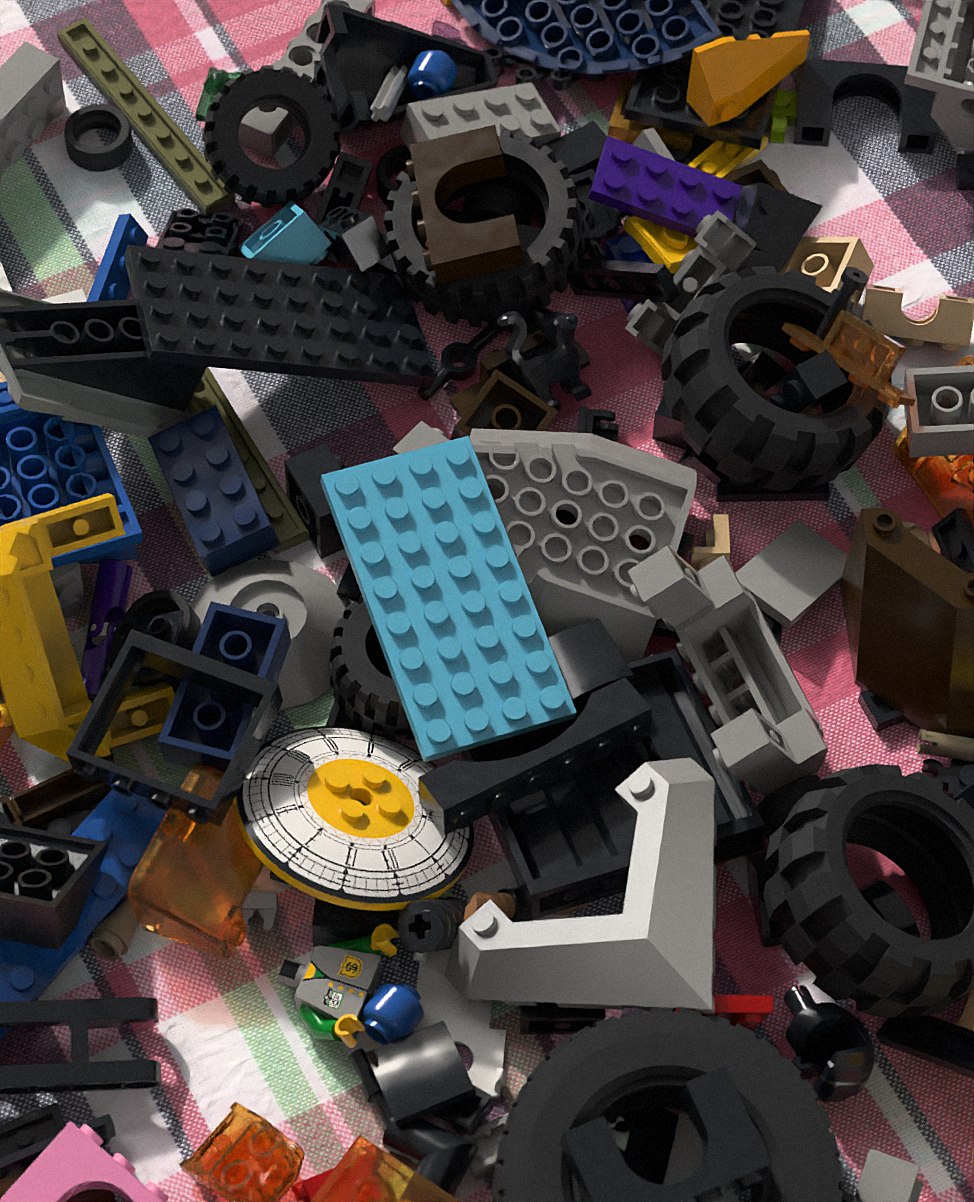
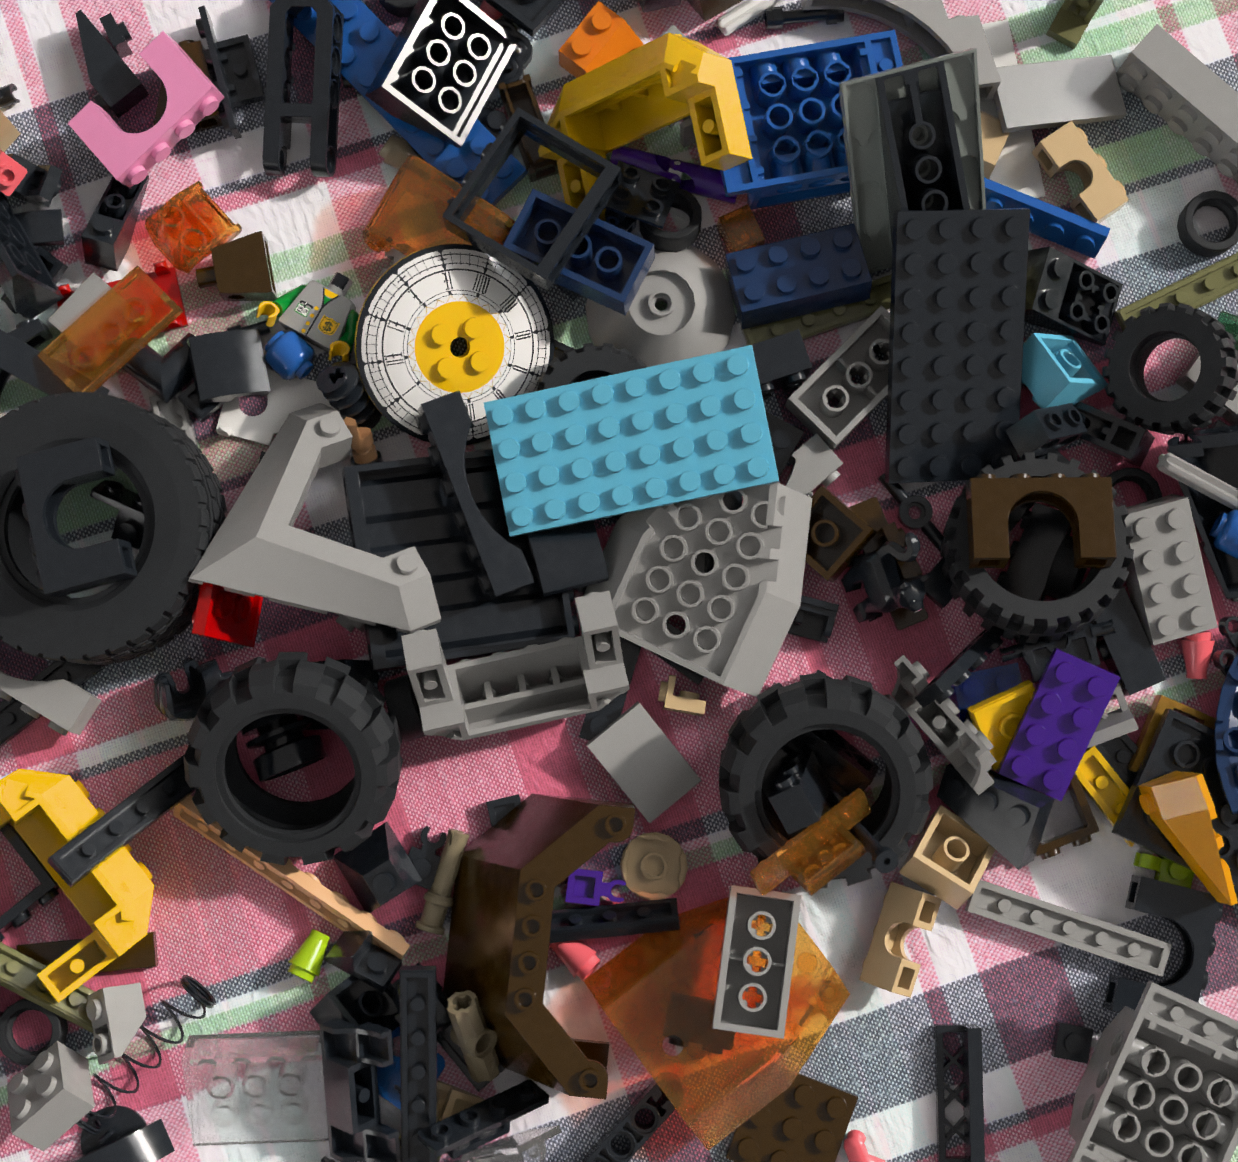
camera: 95 degrees right, 25 degrees up
none -> dark brown torso [196,231,277,301]
none -> clear orange brick [717,204,765,253]
none -> light grey brick [785,305,890,451]
none -> light grey plate [965,880,1172,977]
none -> tan arch [1032,120,1129,224]
none -> coral cone [1180,631,1215,679]

